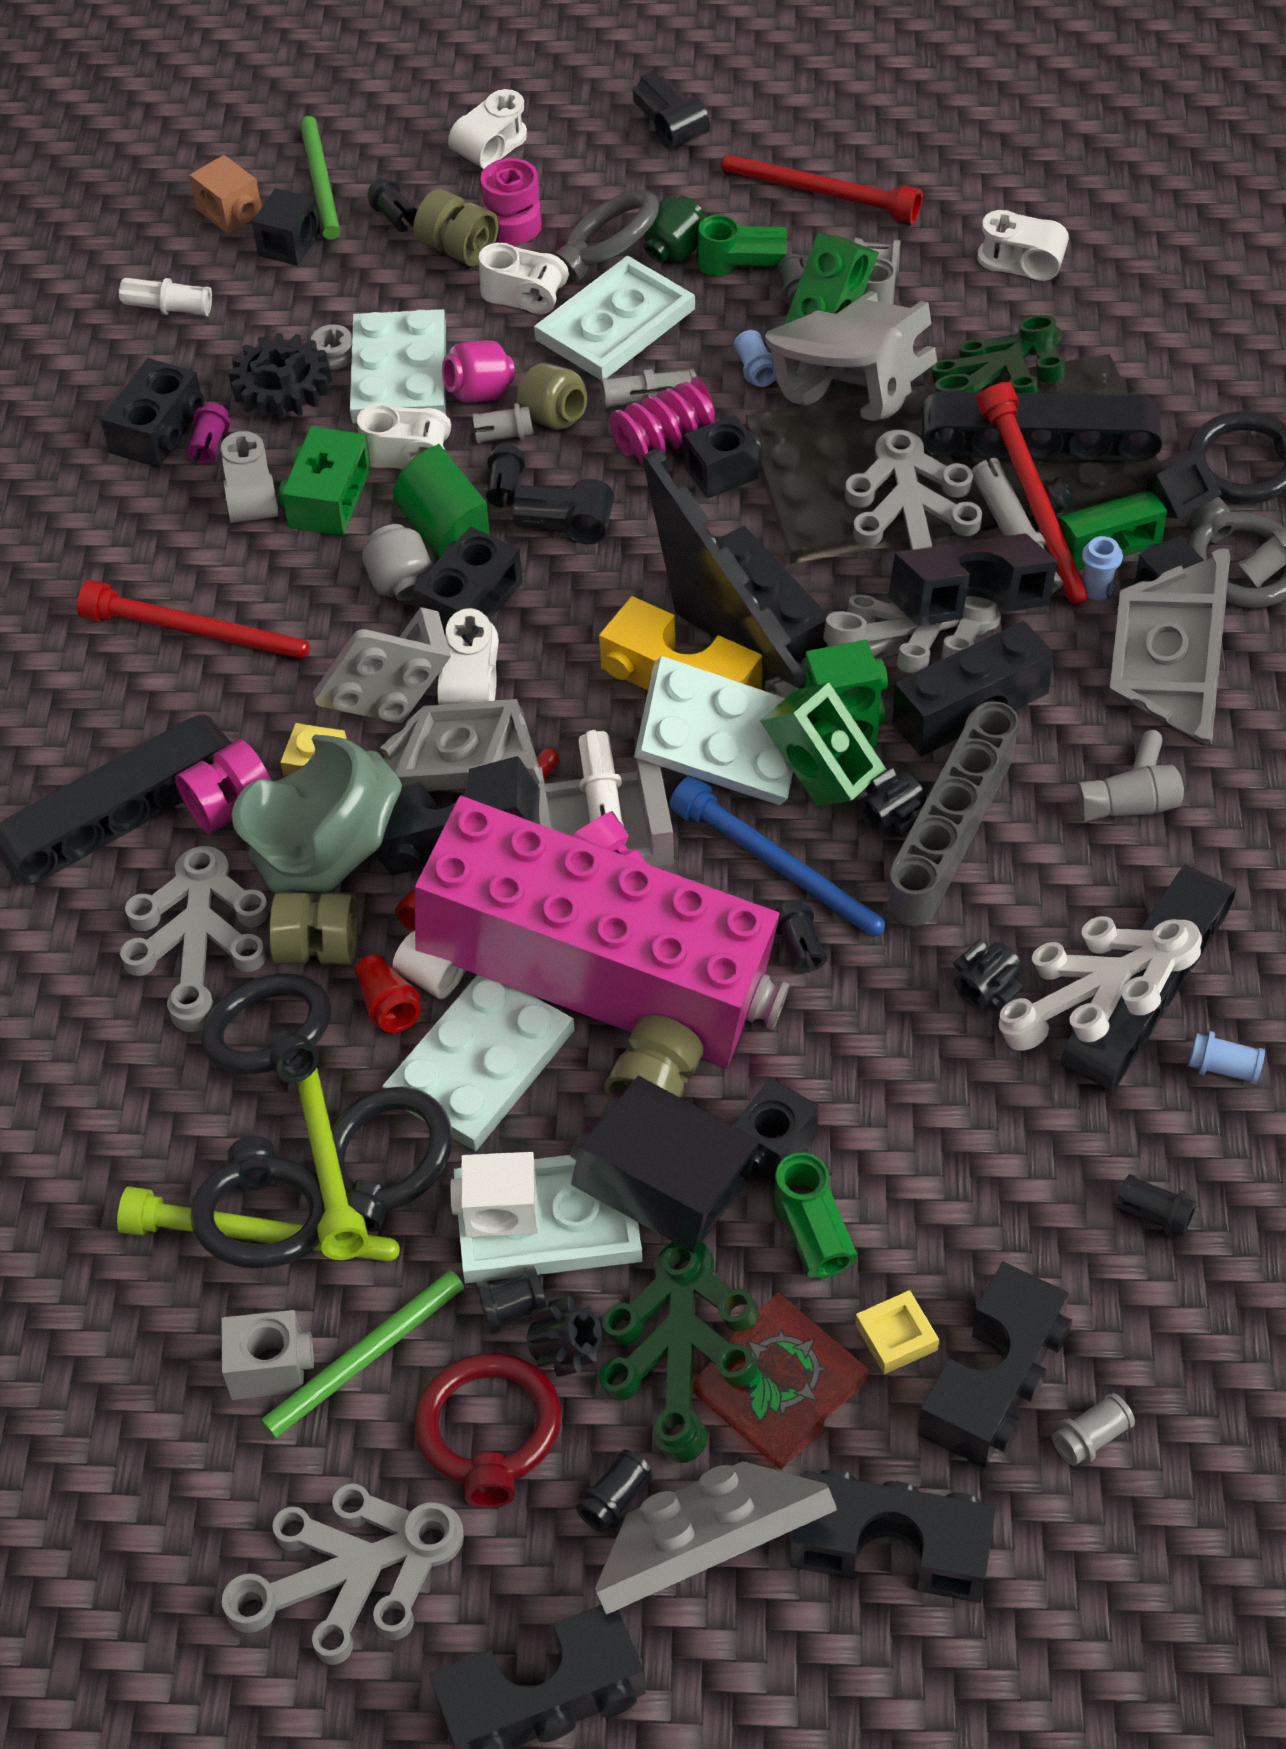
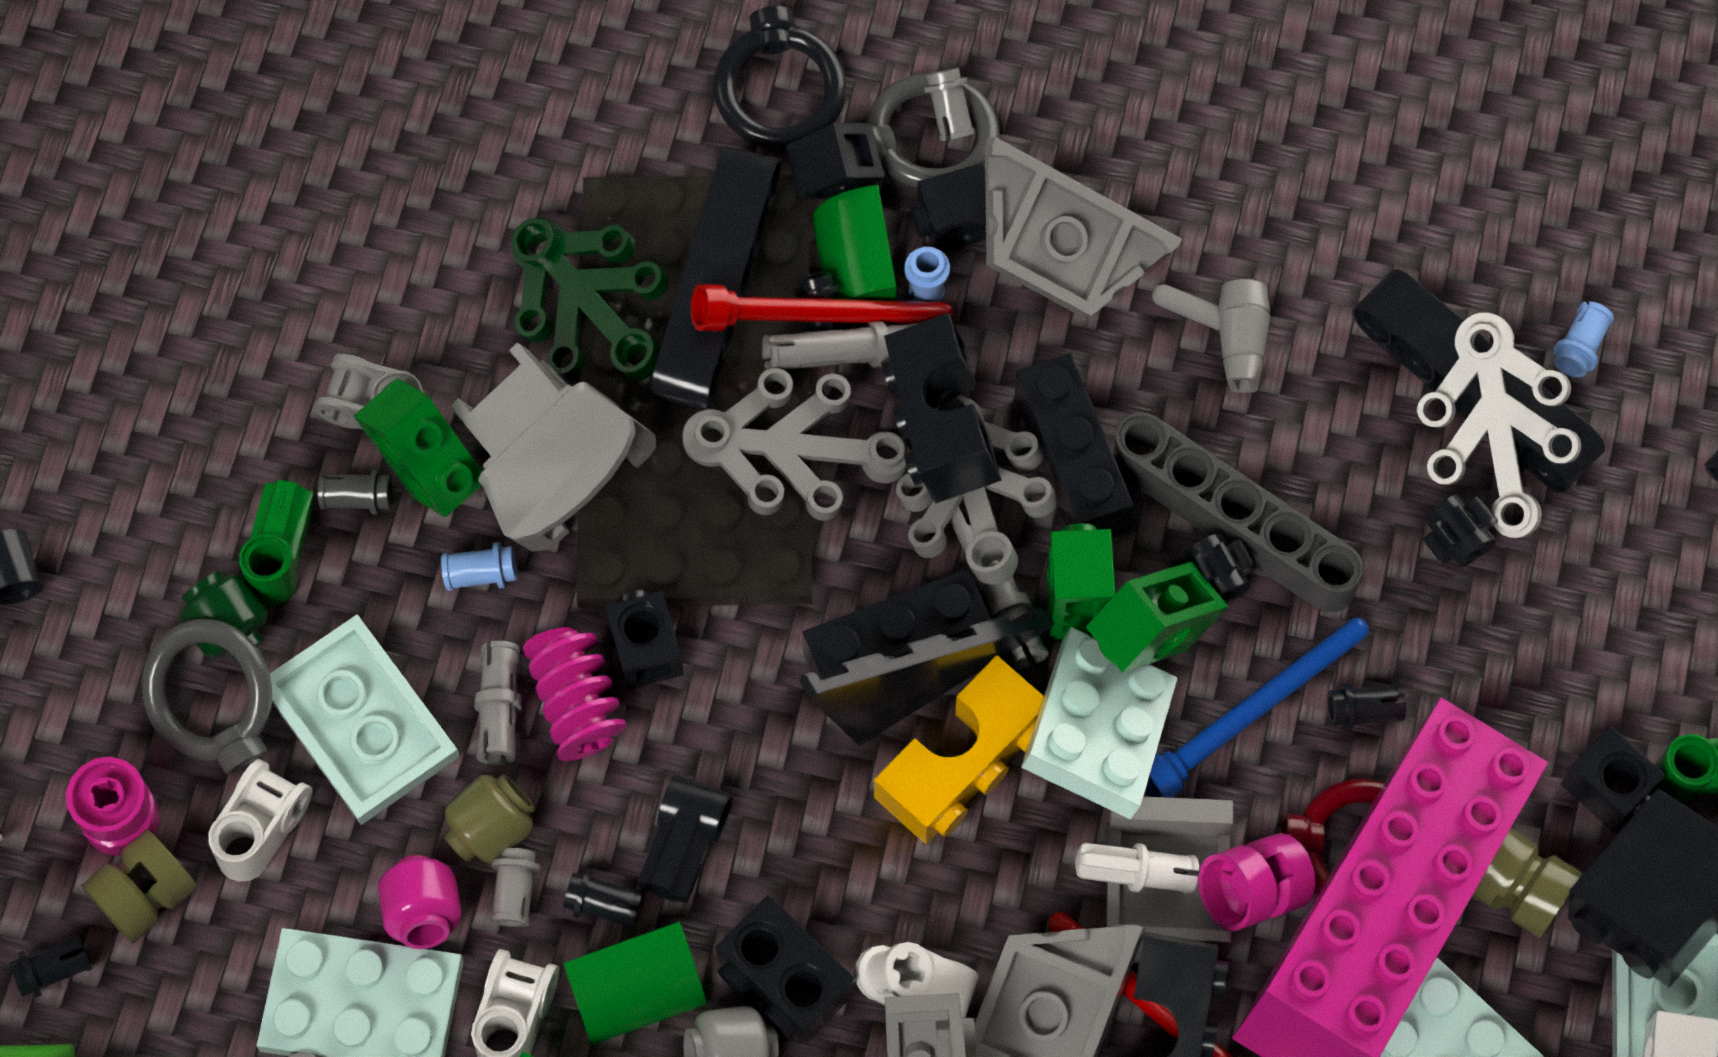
camera: 80 degrees left, 15 degrees up
red piece [720,155,923,225] -> none
white piece [977,210,1069,281] -> none

